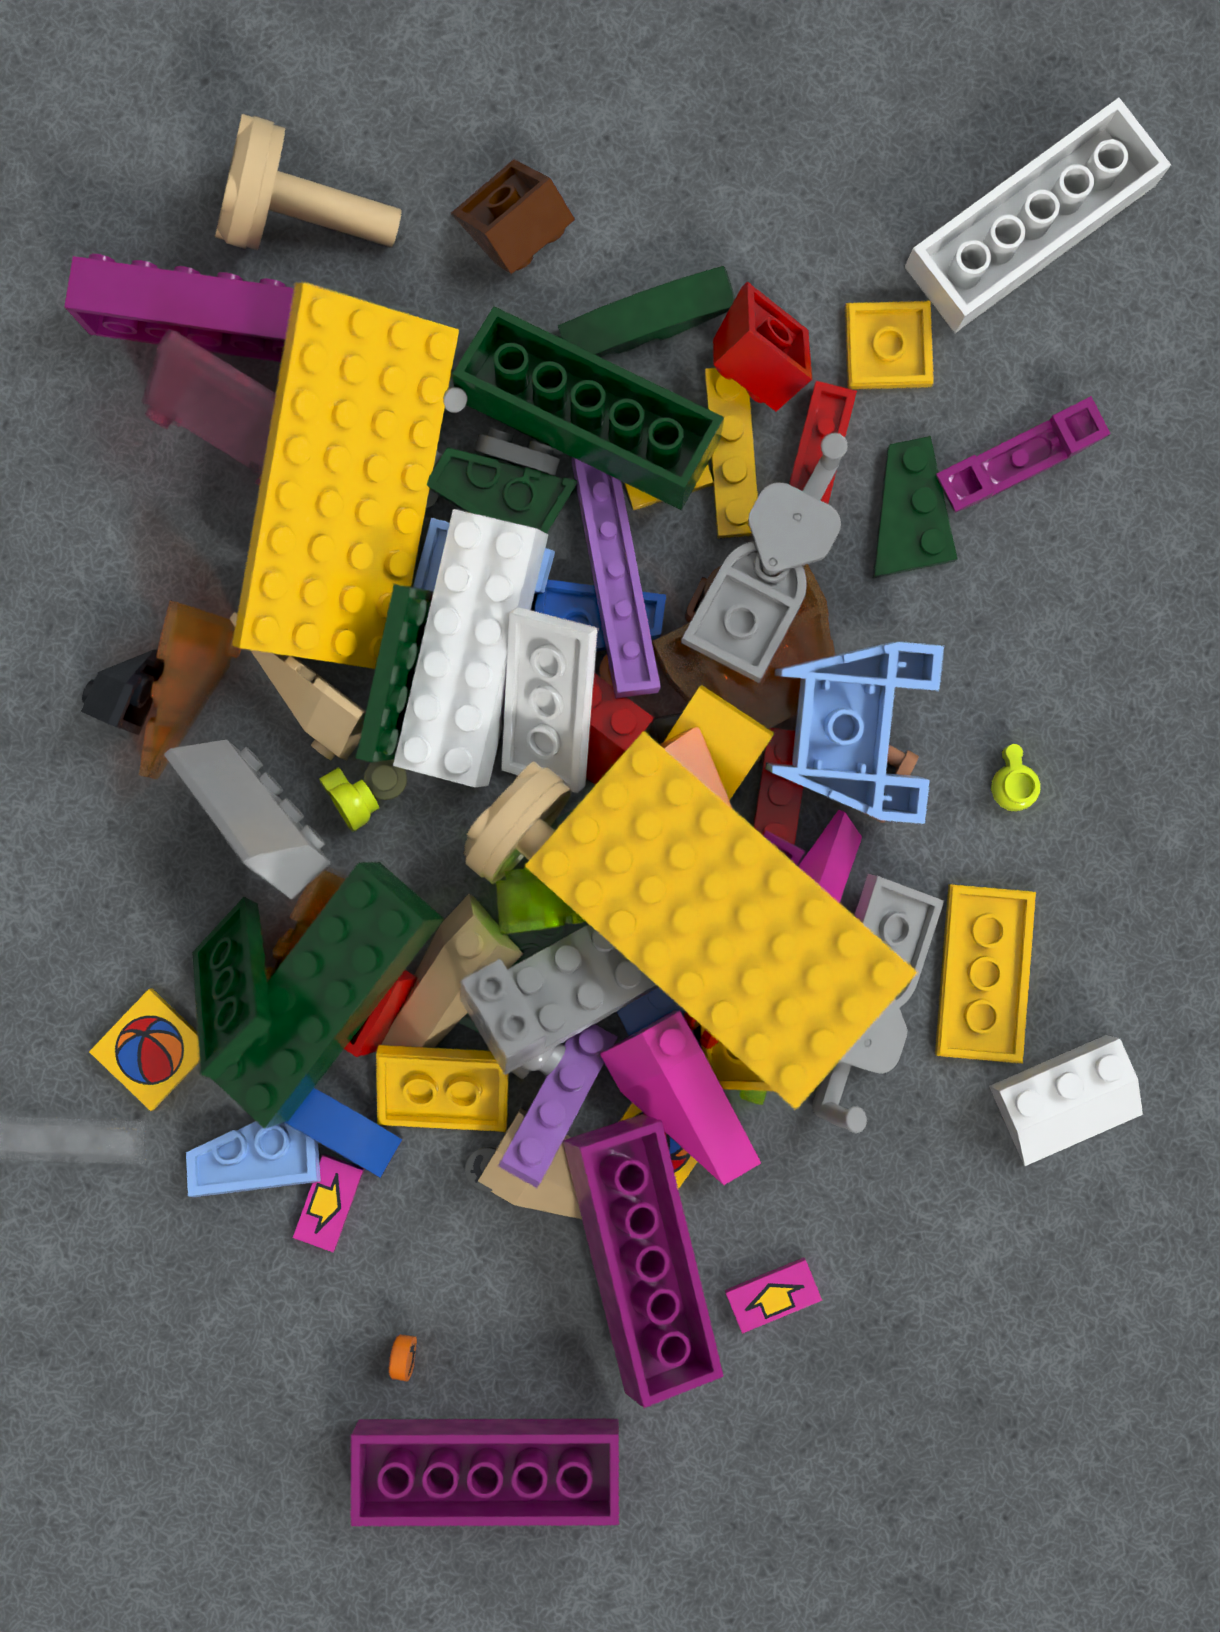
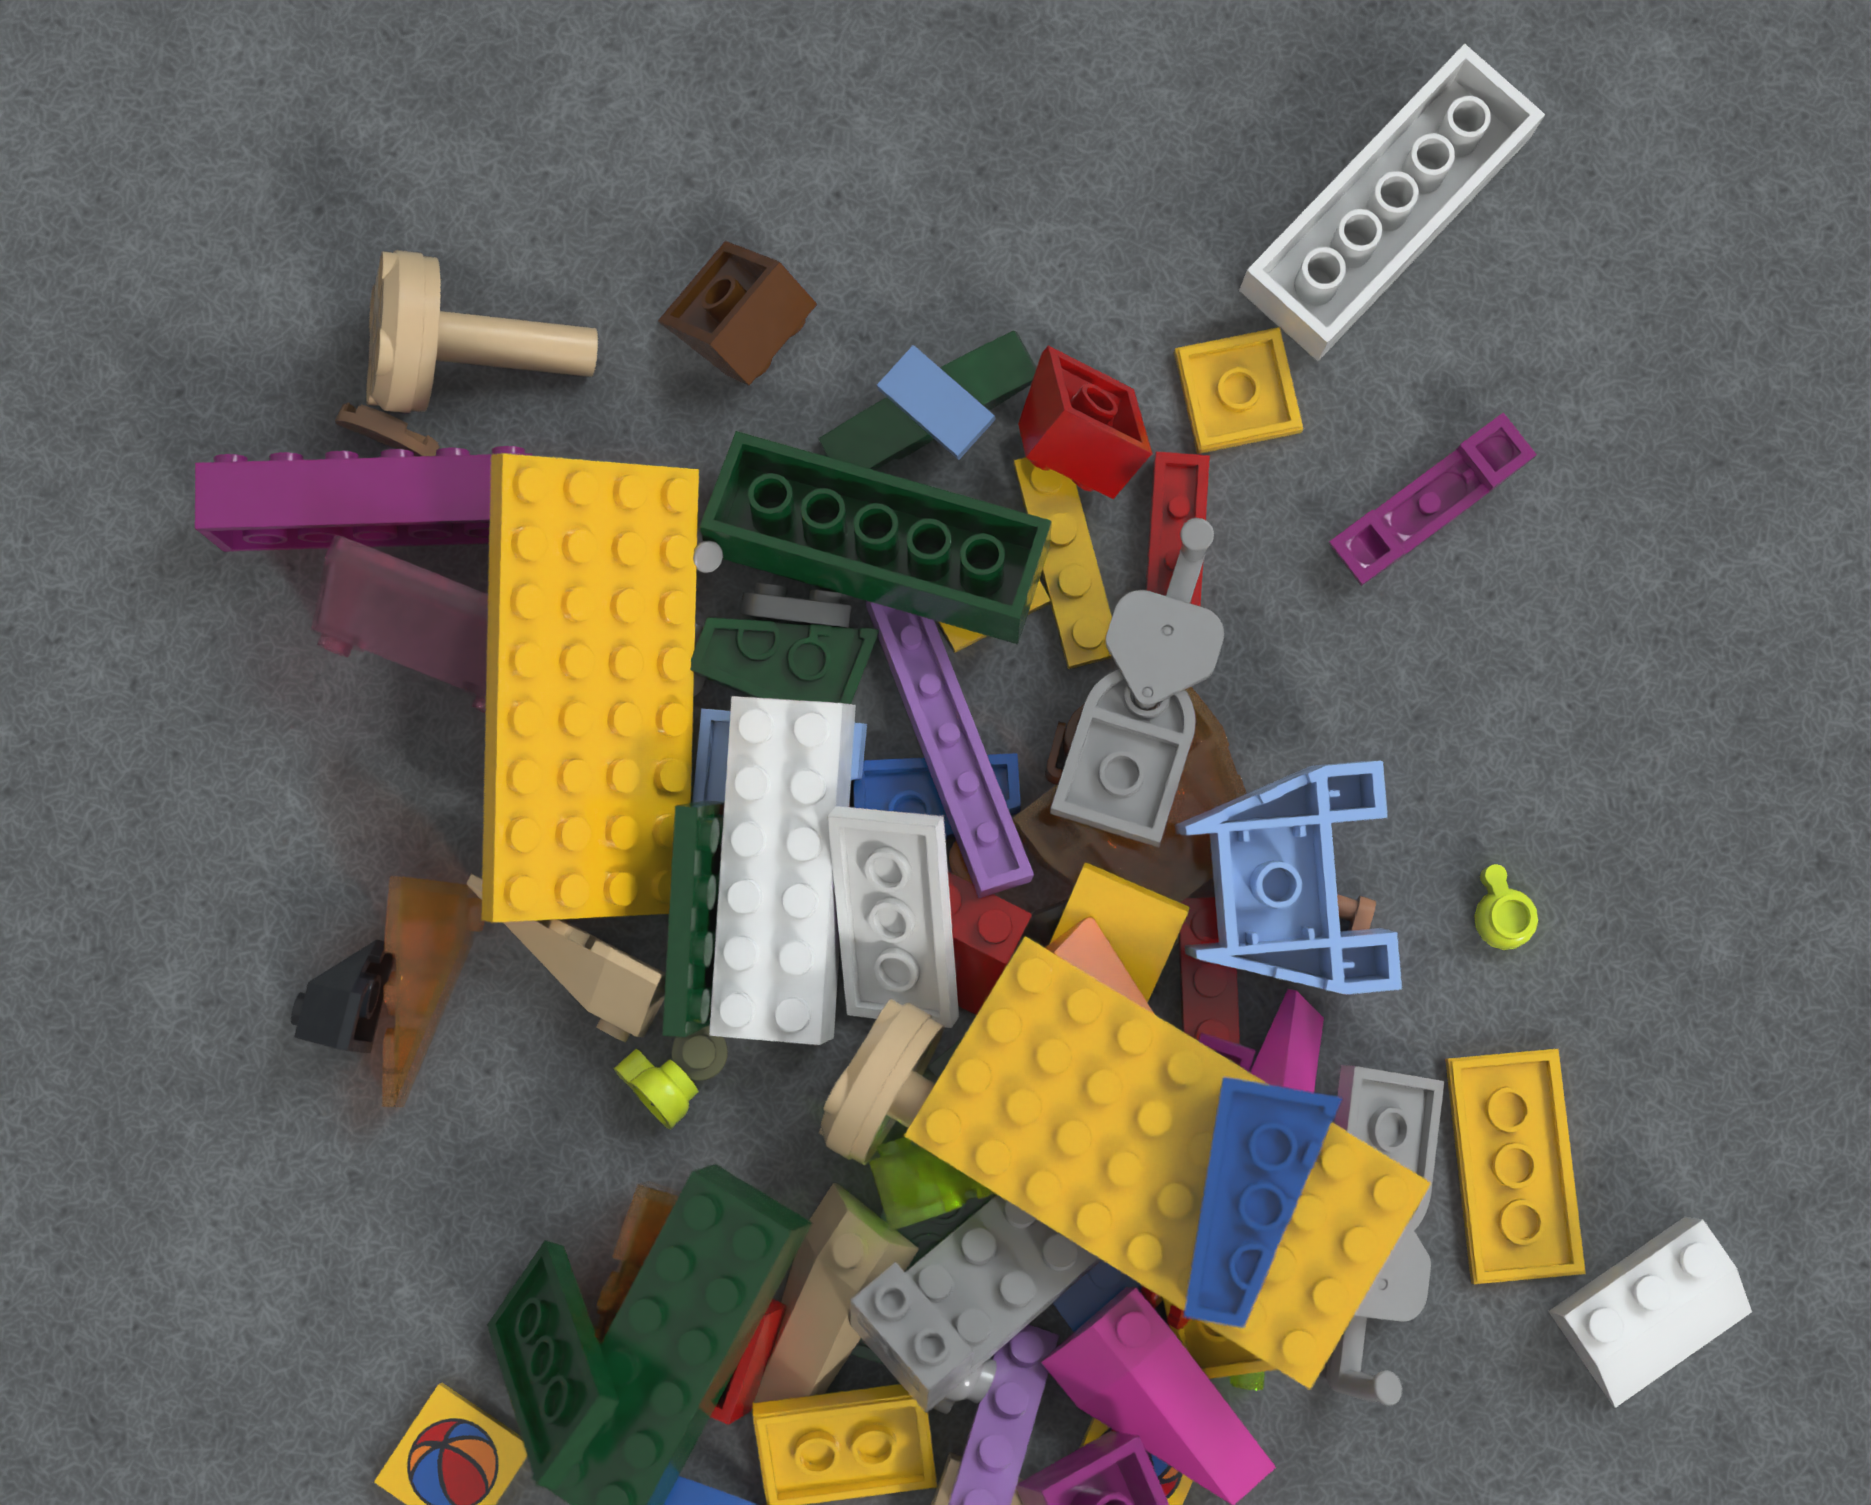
camera: 15 degrees left, 5 degrees down
light grey slope [164,740,331,899] -> none
dark green wing [873,436,958,579] -> none
none -> medium nougat tile [335,403,440,456]
none -> medium blue tile [877,345,995,460]
none -> blue wing [1184,1077,1343,1328]

